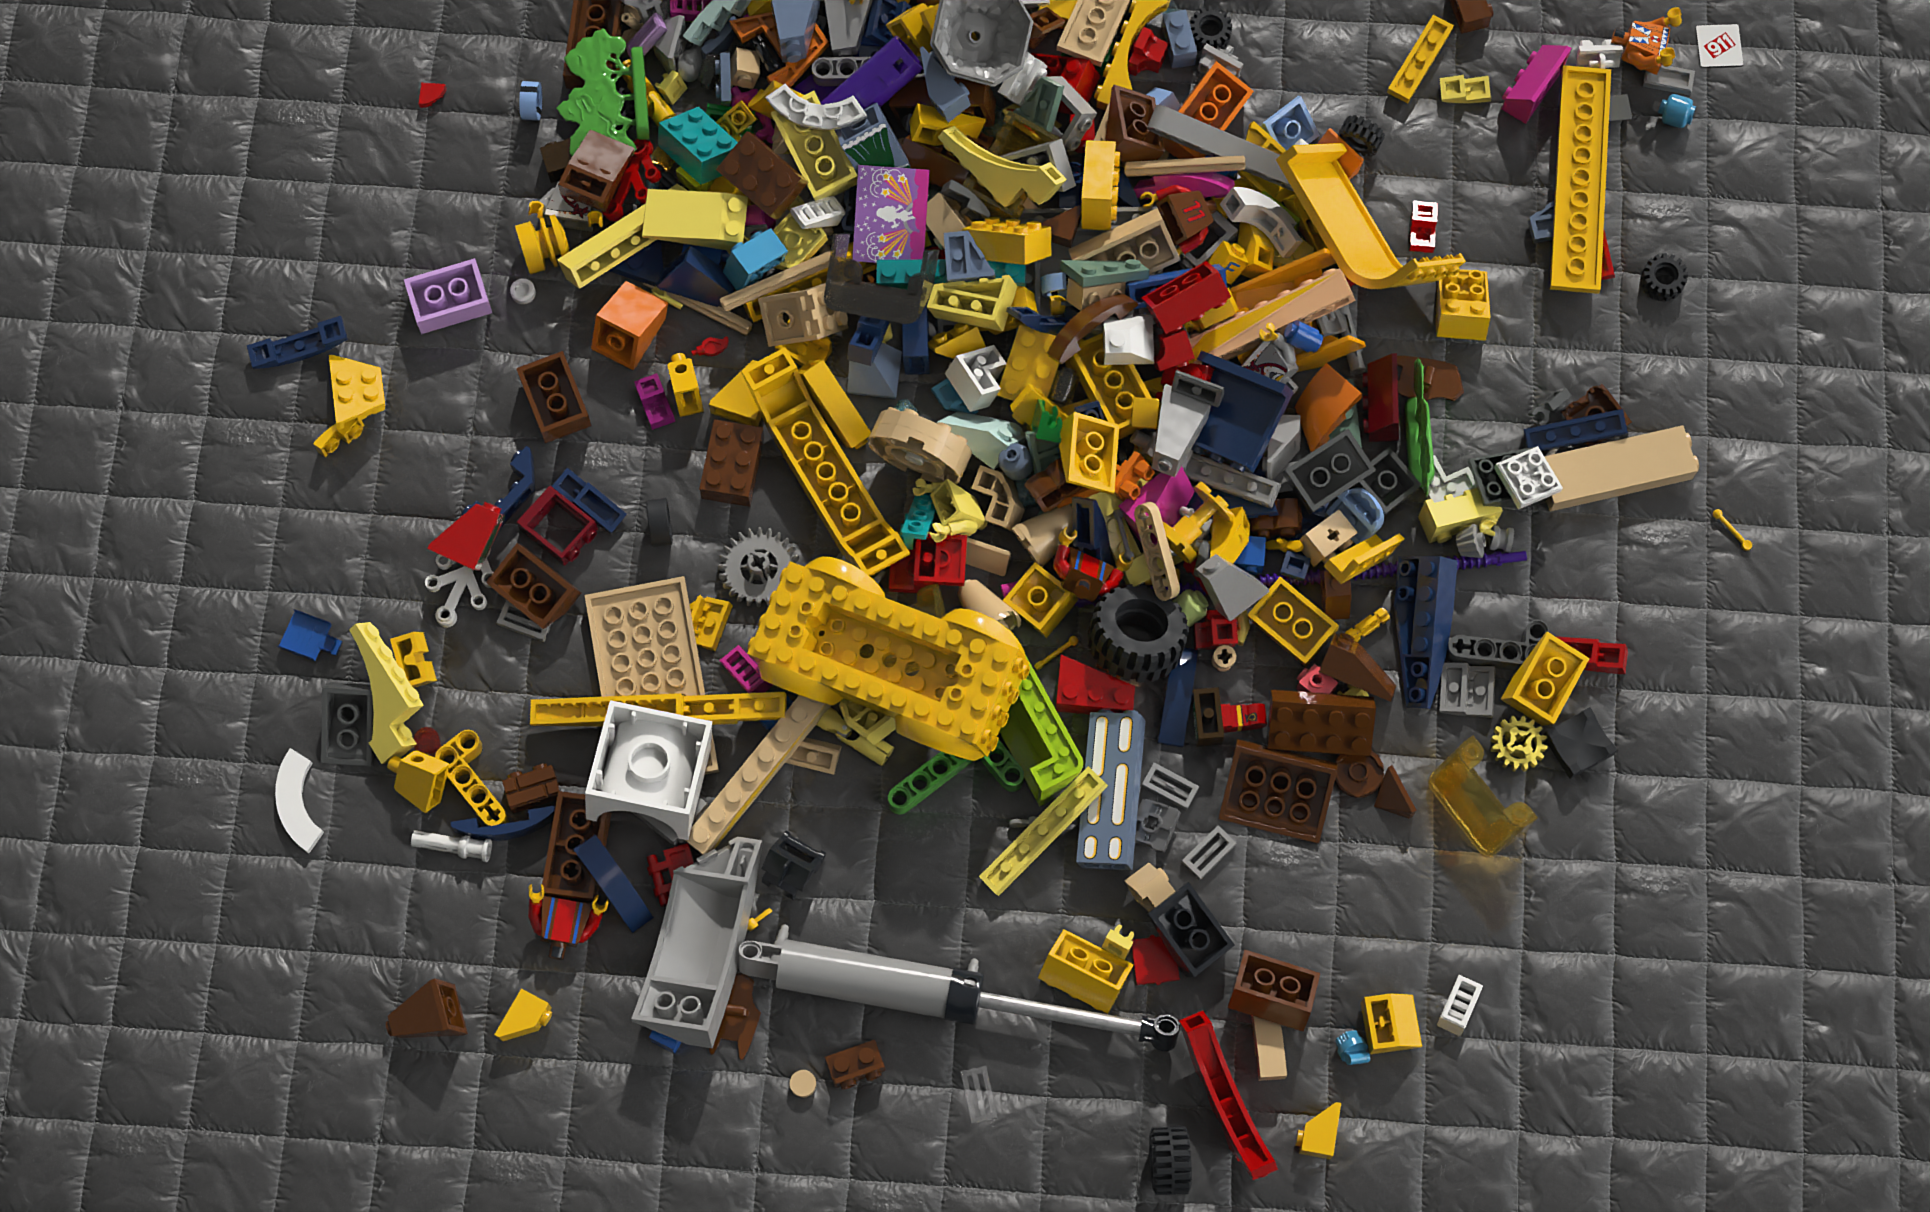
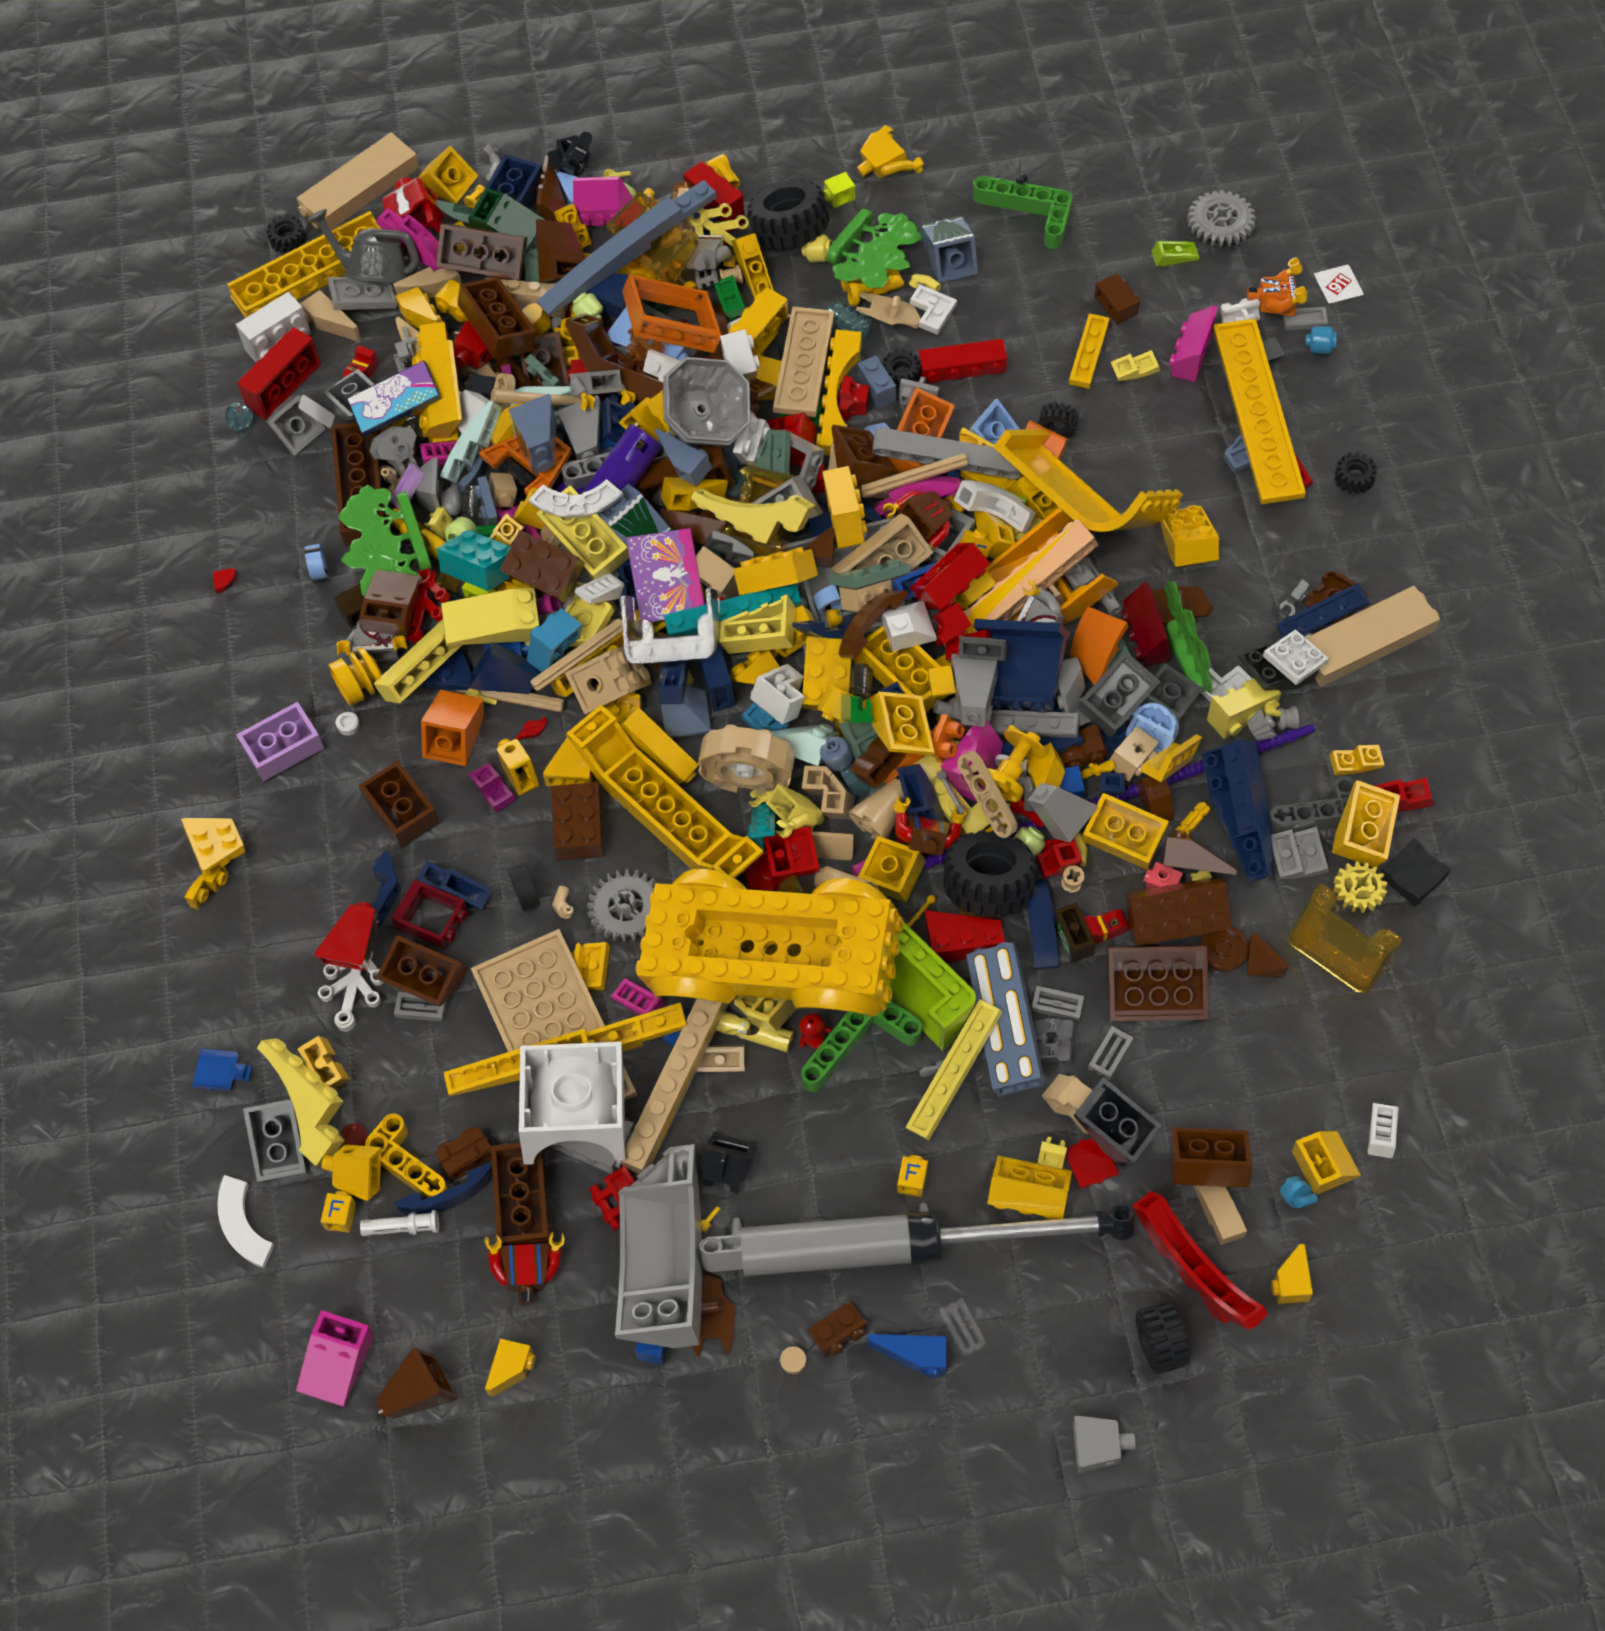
camera: 10 degrees left, 10 degrees down
dark blue slope [247,316,348,369] -> none
dark blue slope [573,834,654,933] -> none
sand blue wing [943,231,995,282] -> none
blue brick [1284,320,1323,353] -> none
red slope [1409,201,1438,253] -> none
yellow hinge [1713,509,1752,551] -> none
none -> dark pink slope [296,1310,375,1407]
none -> yellow brick [320,1191,357,1233]
none -> yellowish green head [445,517,477,541]
none -> tan arm [552,886,574,919]
none -> red animal [799,1013,832,1049]
none -> blue slope [868,1334,946,1378]
none -> yellow brick [897,1155,928,1197]
none -> red brick [919,339,1007,383]
none -> yellow slope [1329,745,1385,775]

